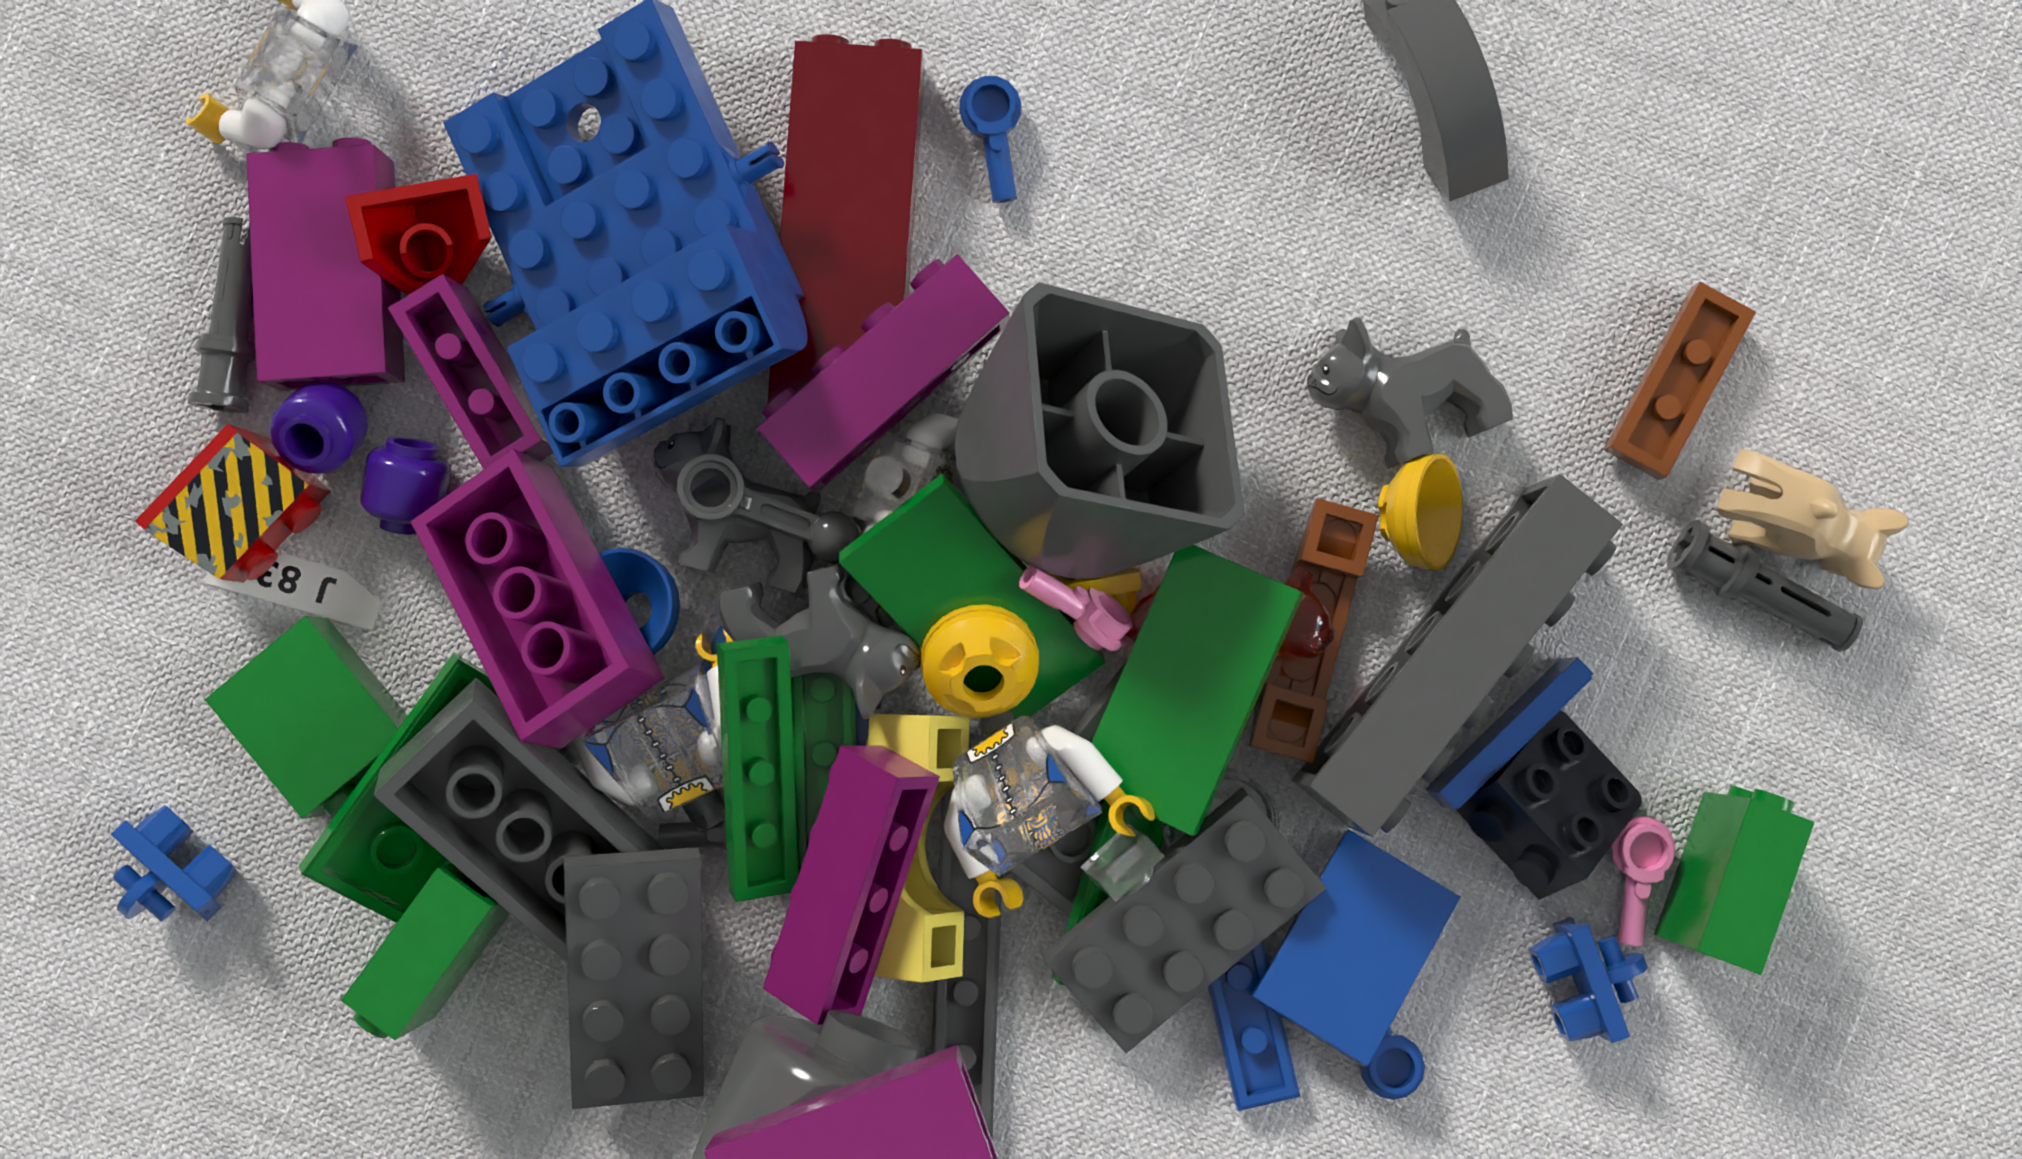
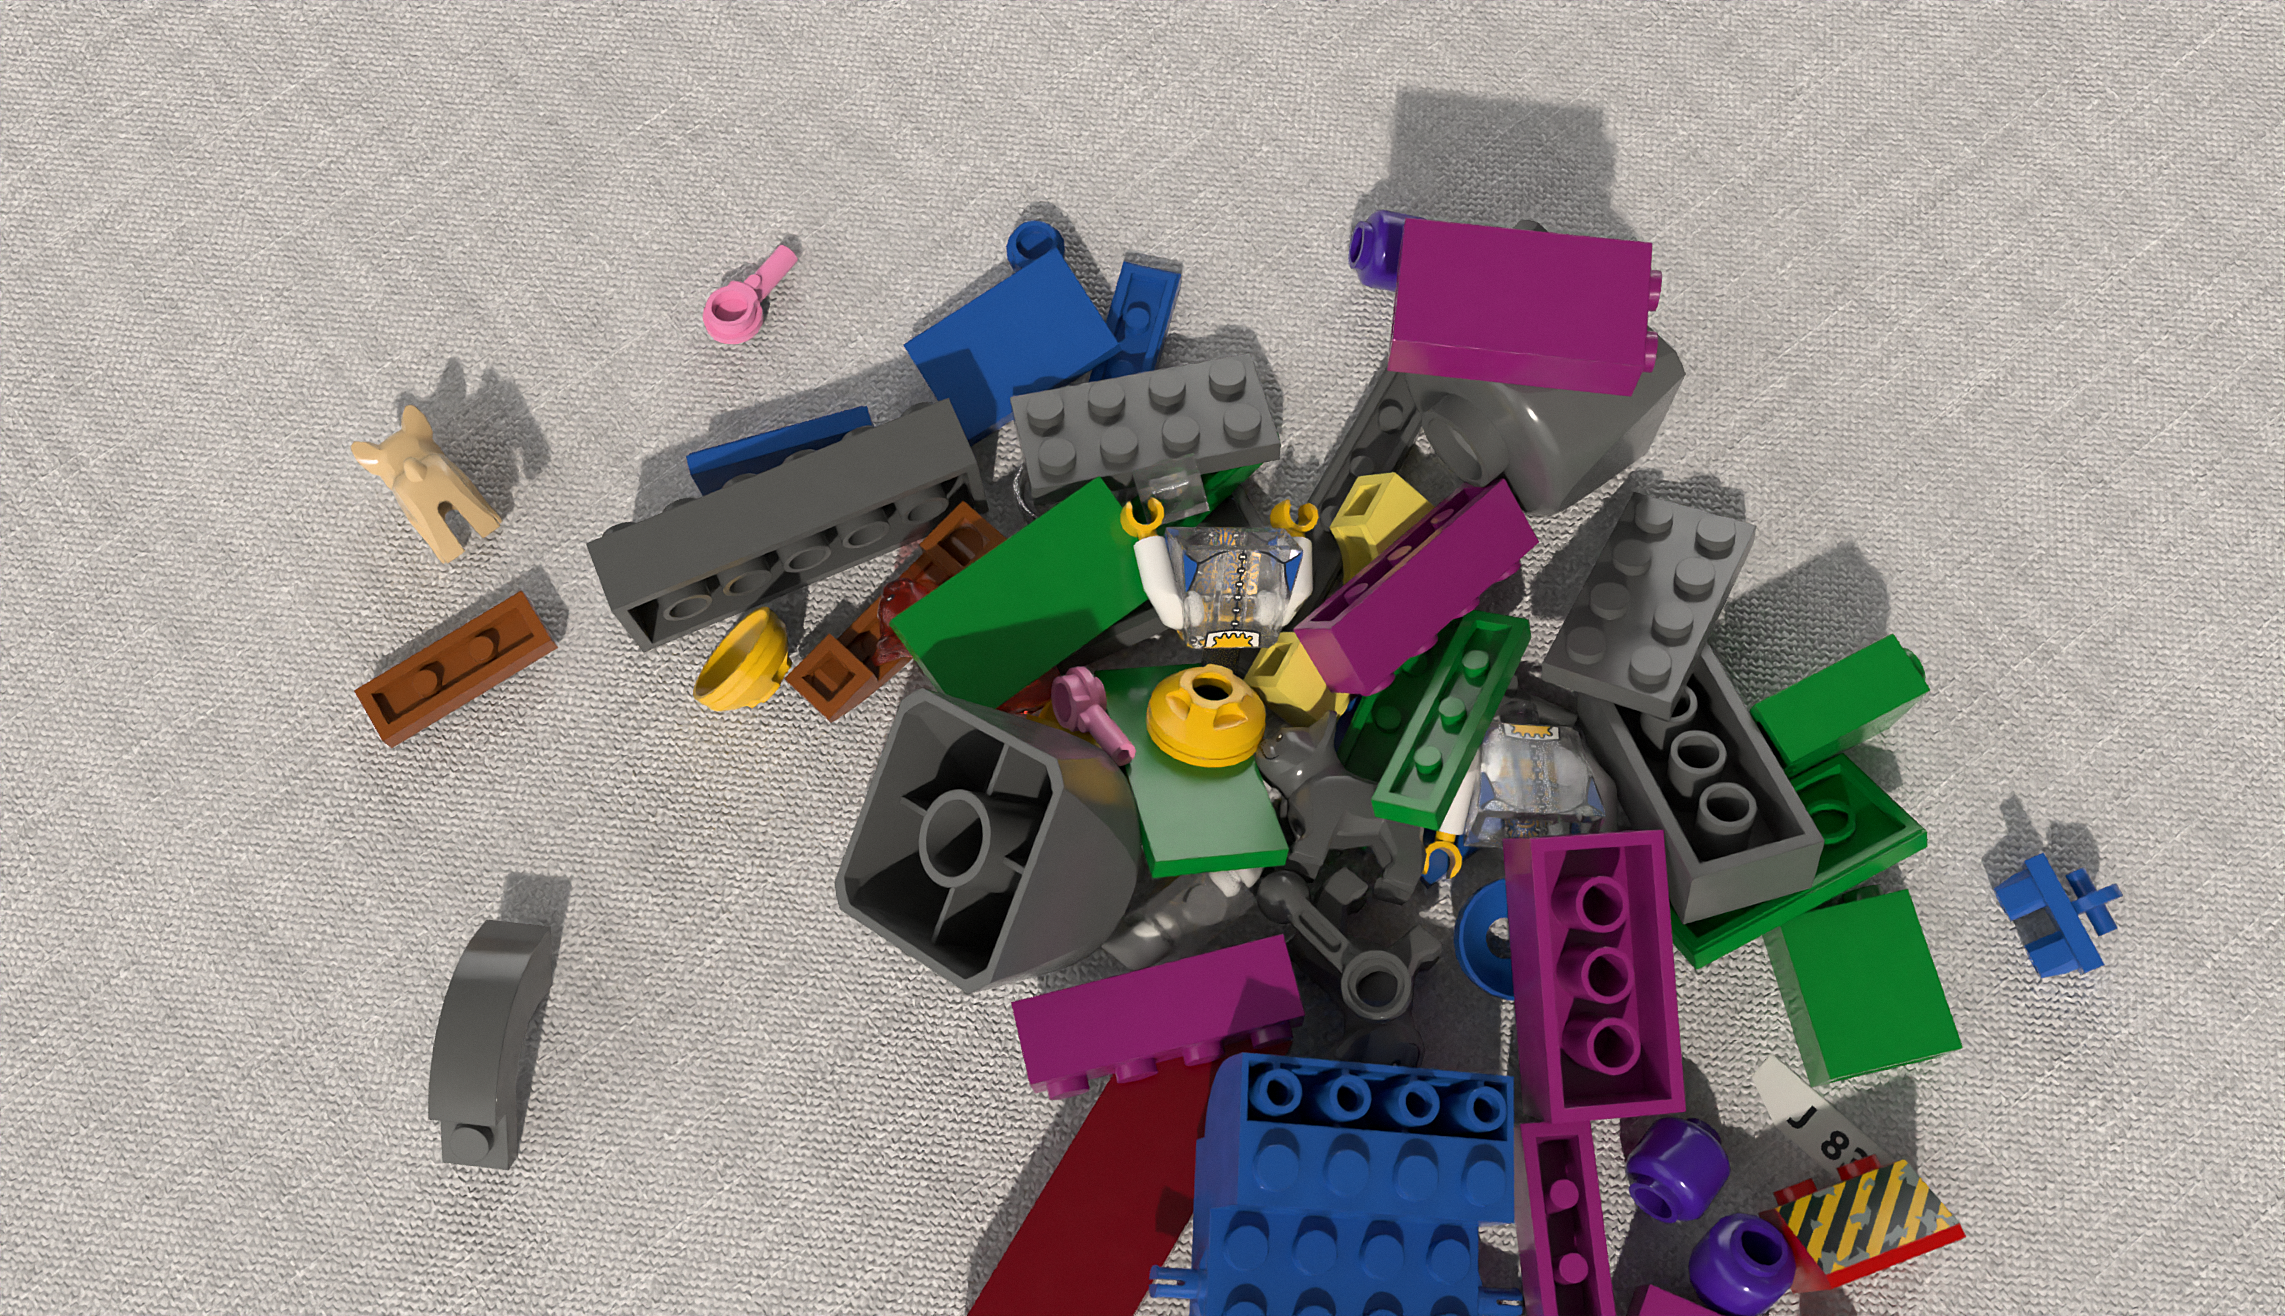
camera: 150 degrees left, 15 degrees down
blue plate [959,76,1021,203] -> none
dark grey animal [1307,317,1513,469] -> none
black bracket [1455,710,1642,900] -> none
blue hips [1528,917,1648,1043] -> none
green brick [1654,786,1815,975] -> none
dark grey pin [1667,519,1863,652] -> none

